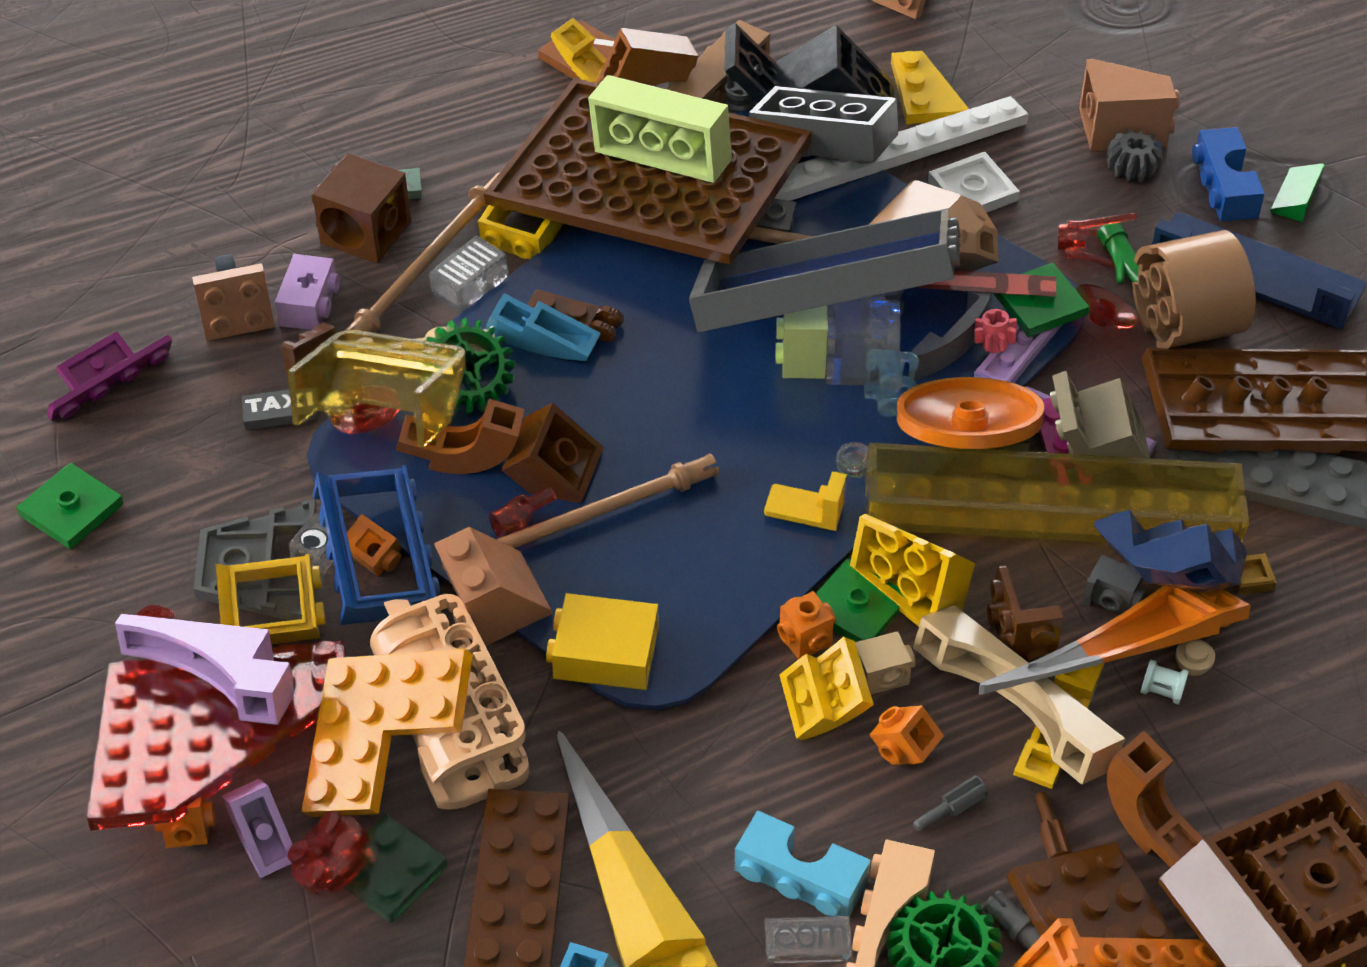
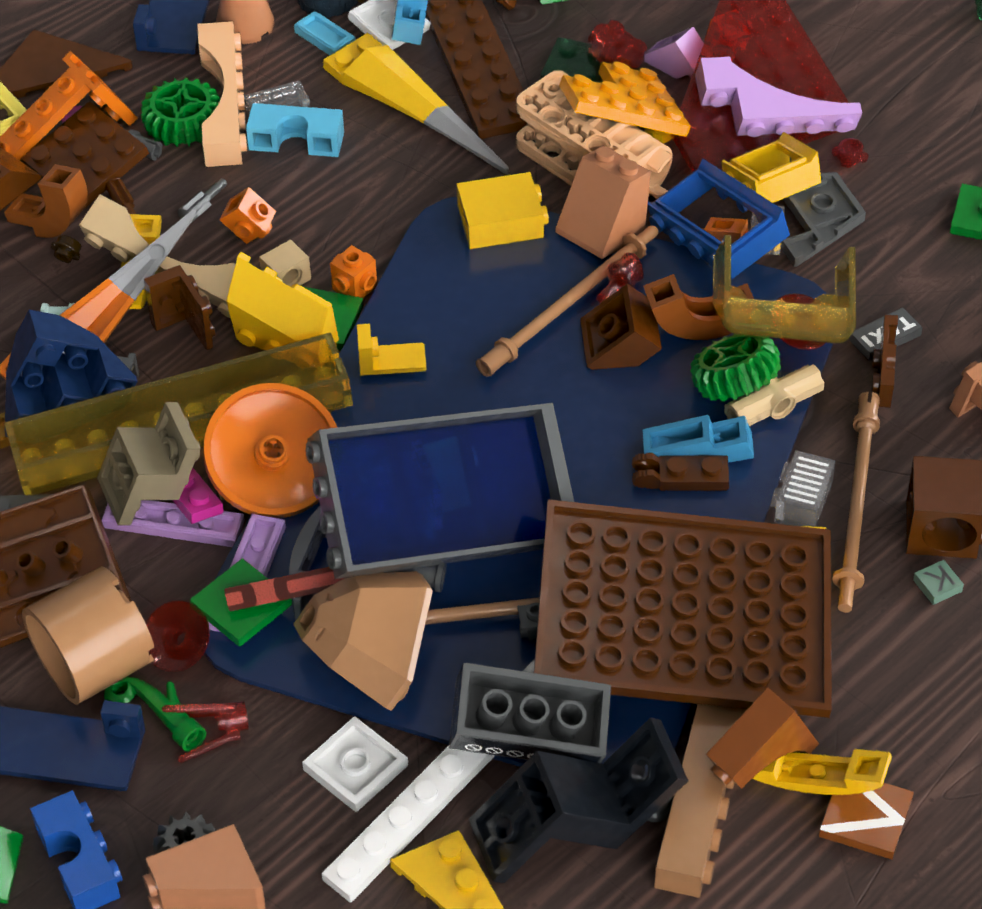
camera: 160 degrees right, 0 degrees up
lavender brick [275,254,340,330] -> none
yellowish green brick [588,75,732,183] -> none
yellow slope [779,637,874,740] -> none
clear tile [836,442,873,478] -> none
coral gear [974,309,1017,353] -> none

